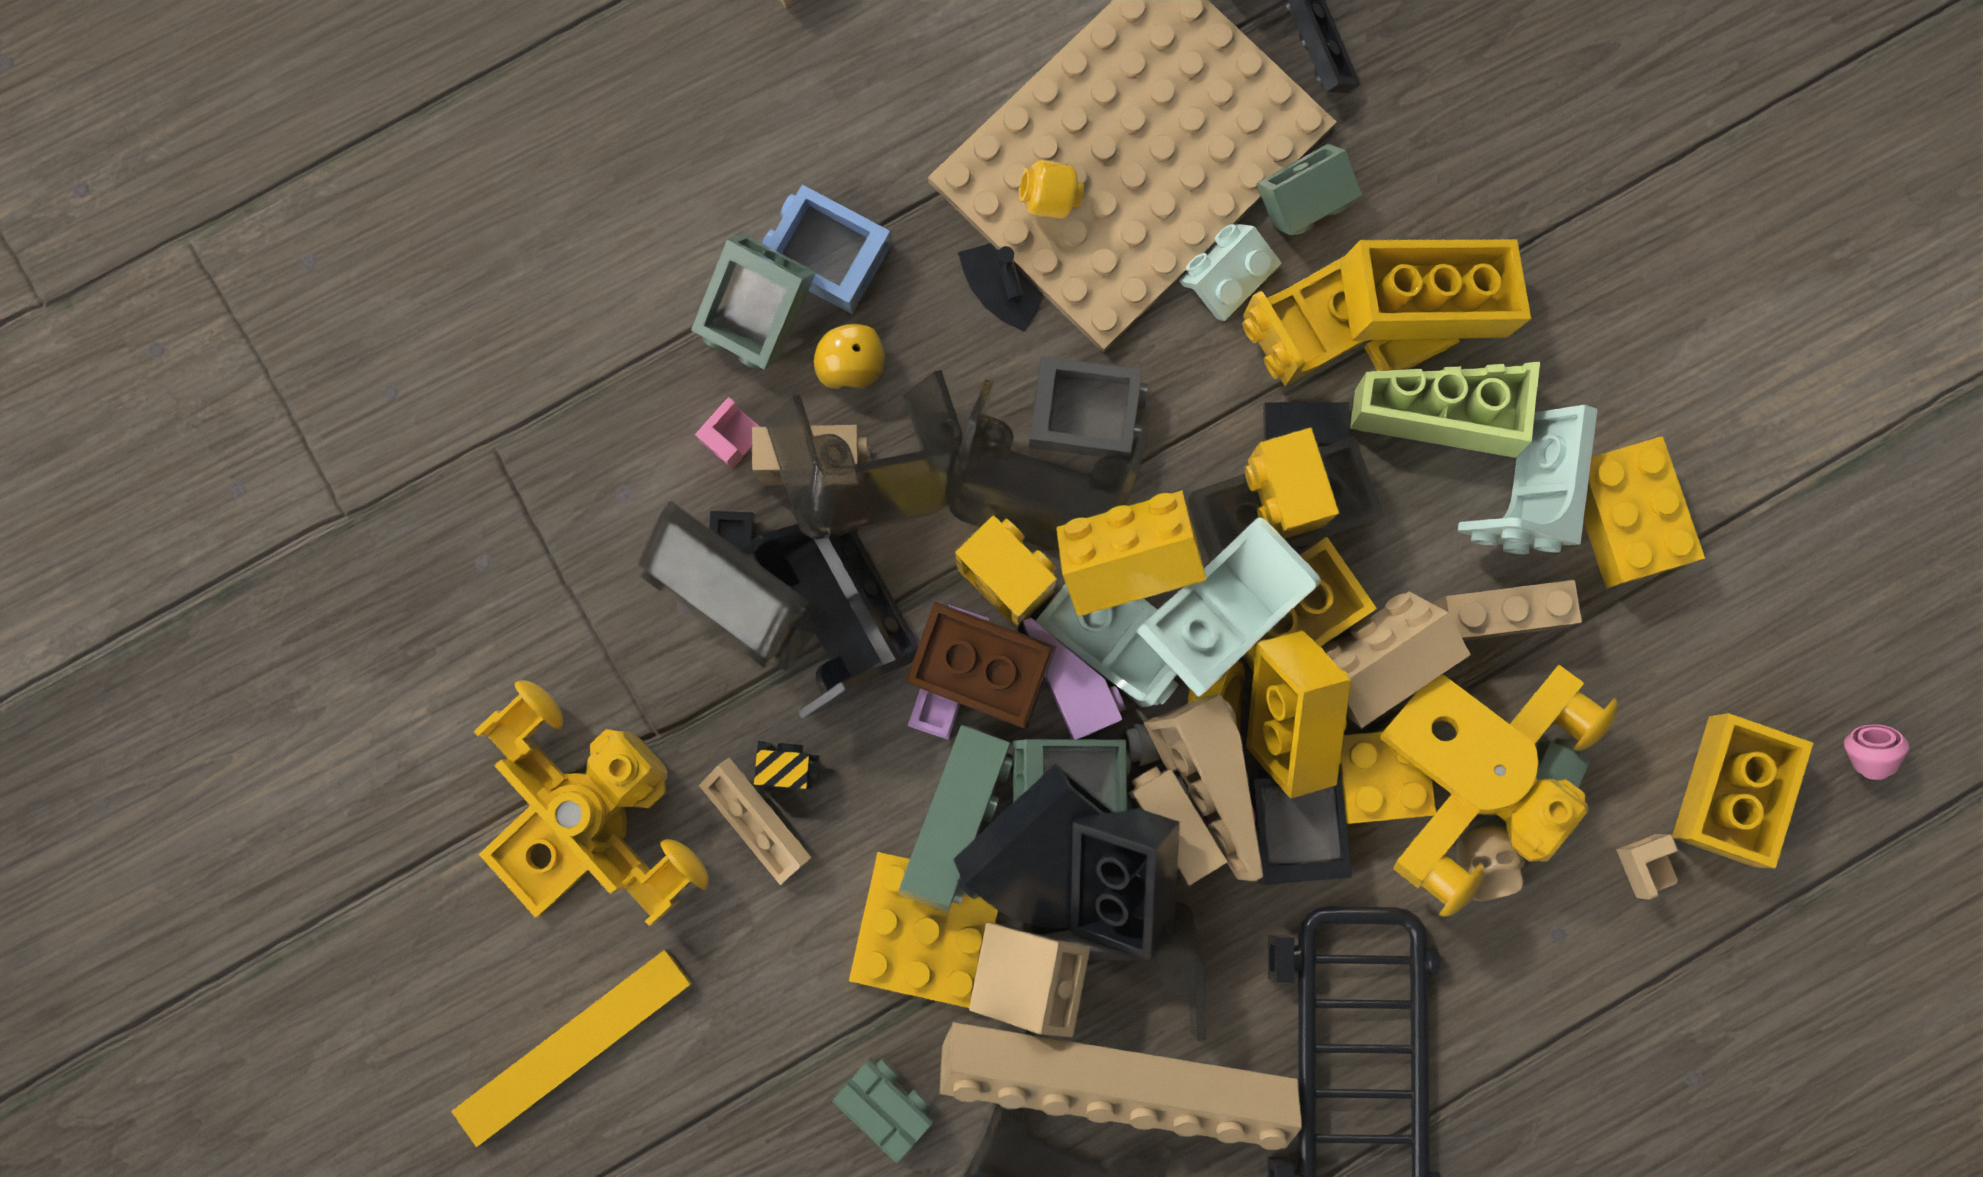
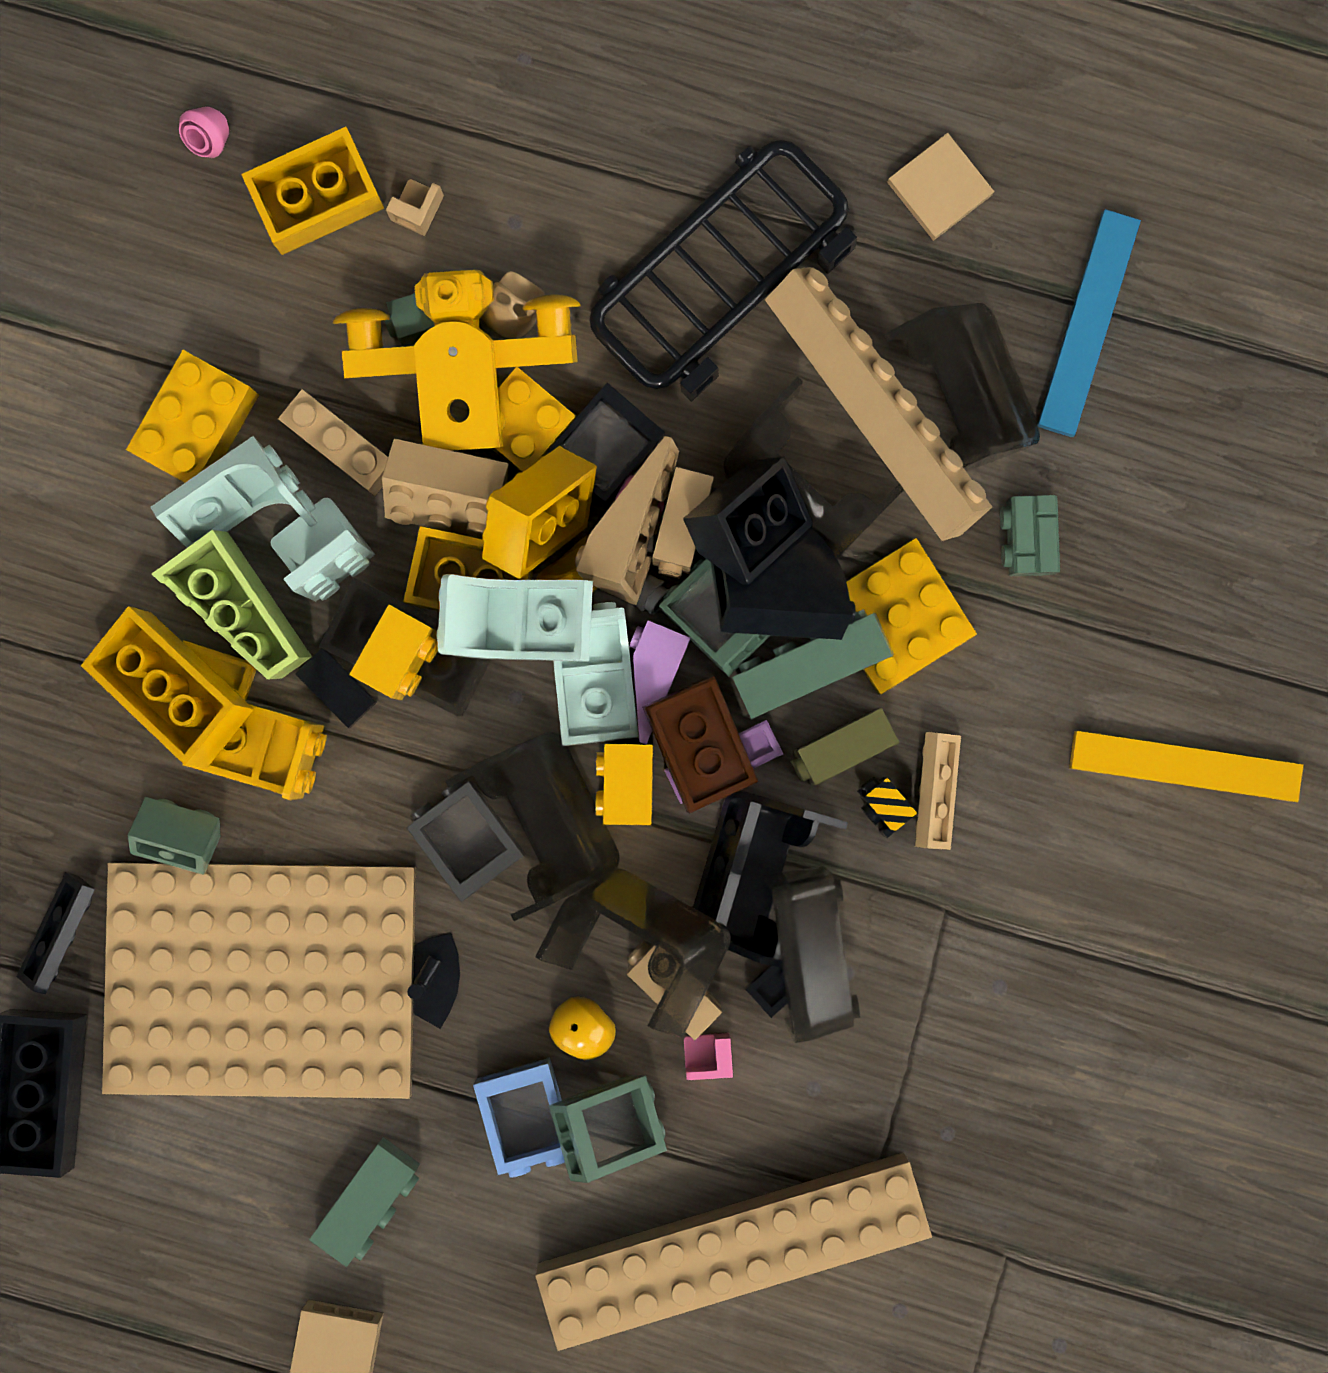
camera: 140 degrees left, 5 degrees up
yellow piece [474,680,709,926] -> none
tan panel [969,922,1090,1037] -> none
yellow head [1019,160,1084,219] -> none
yellow brick [1056,491,1207,617] -> none
light aqua bracket [1179,223,1282,321] -> none
none -> light aqua bracket [271,498,375,602]
none -> sand green brick [309,1137,420,1267]
none -> tan brick [535,1153,932,1351]
none -> olive brick [790,708,900,786]

